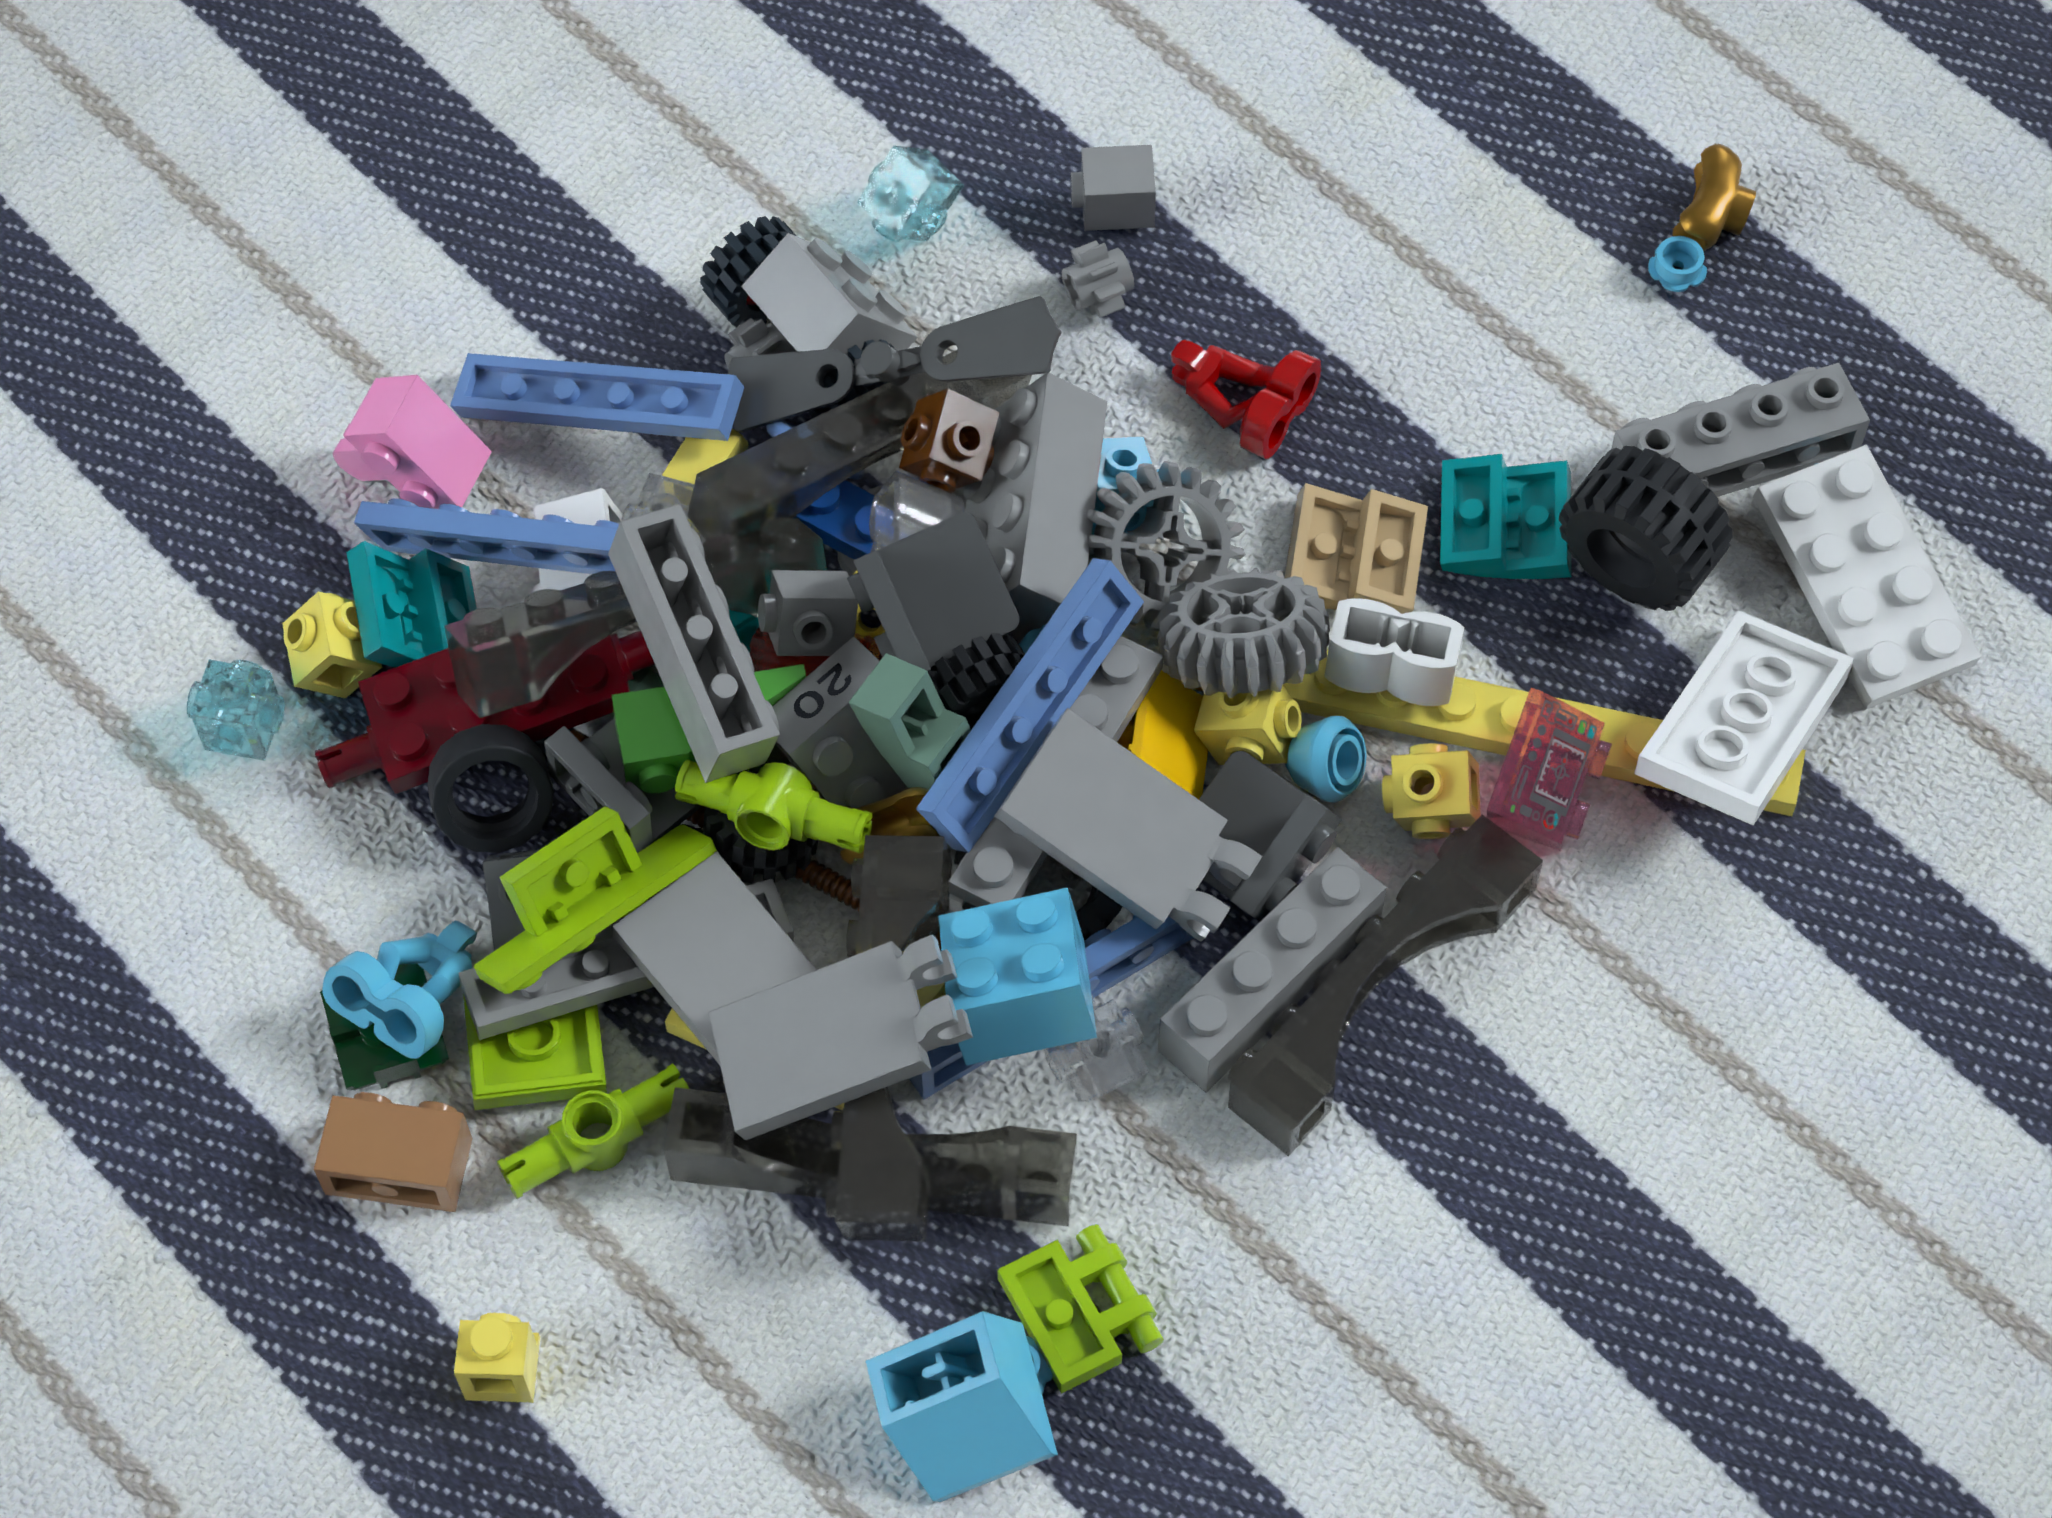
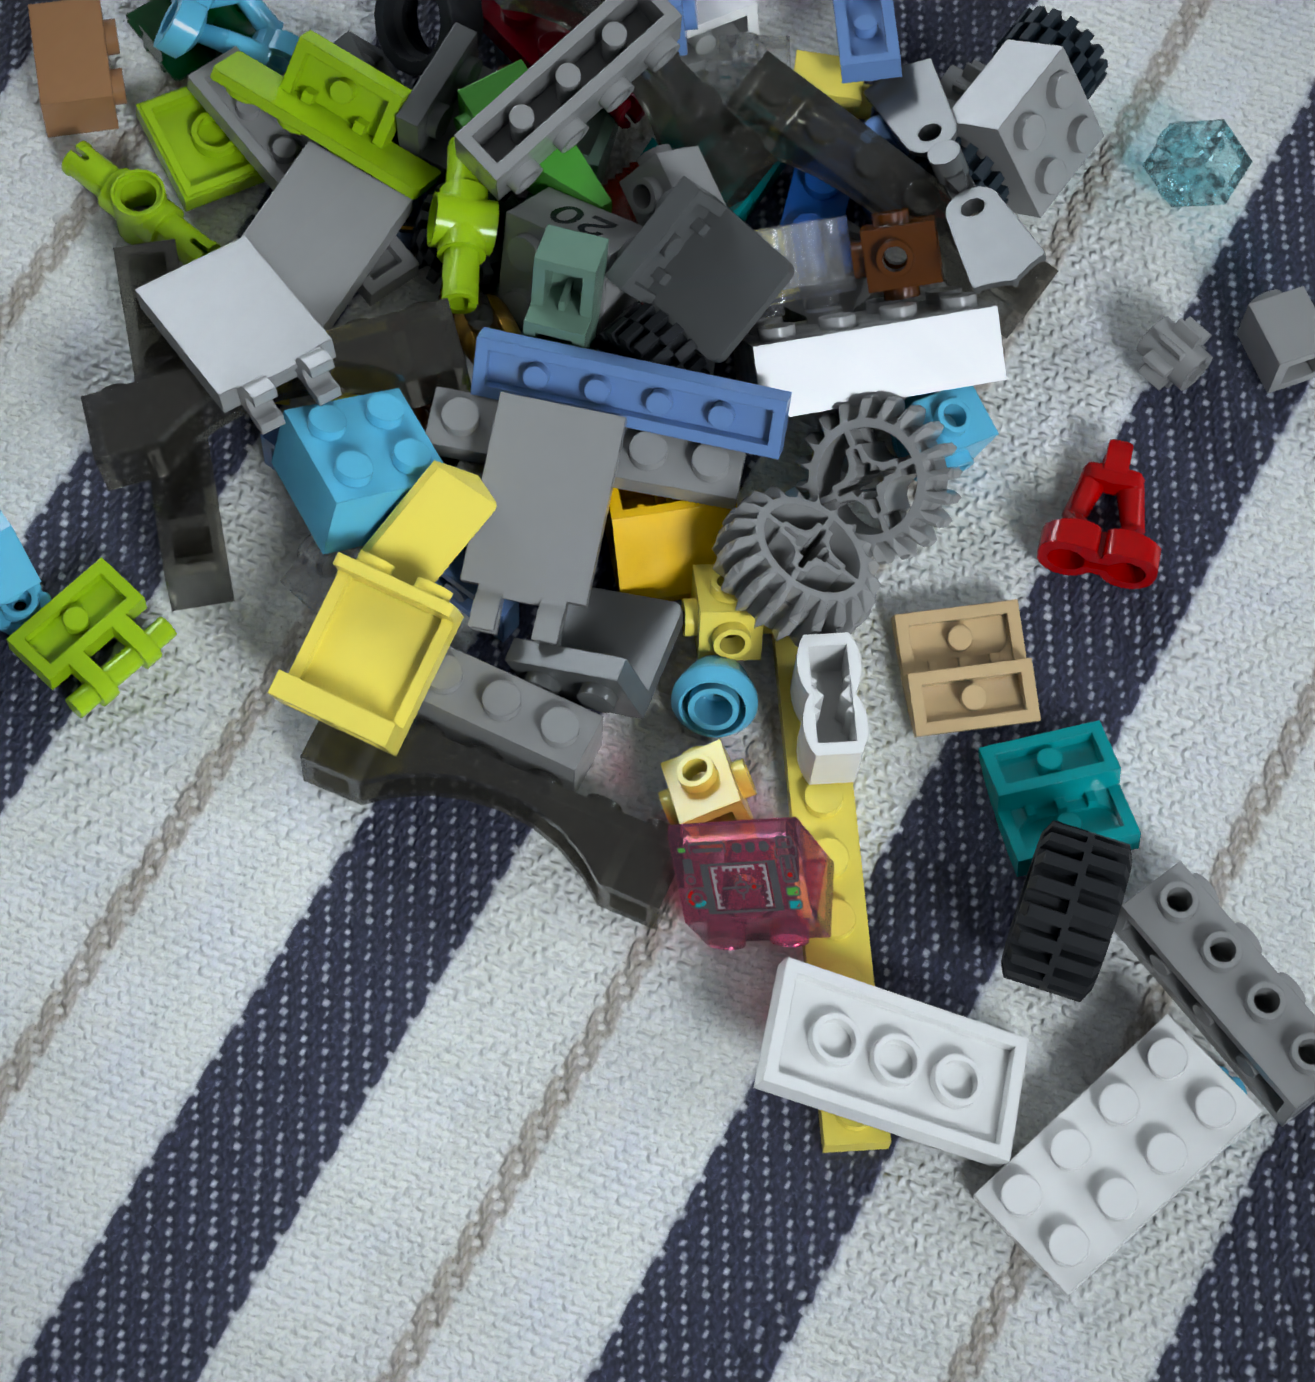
camera: 65 degrees right, 5 degrees up
none -> light yellow panel [267,550,464,757]
none -> light yellow slope [358,460,497,586]

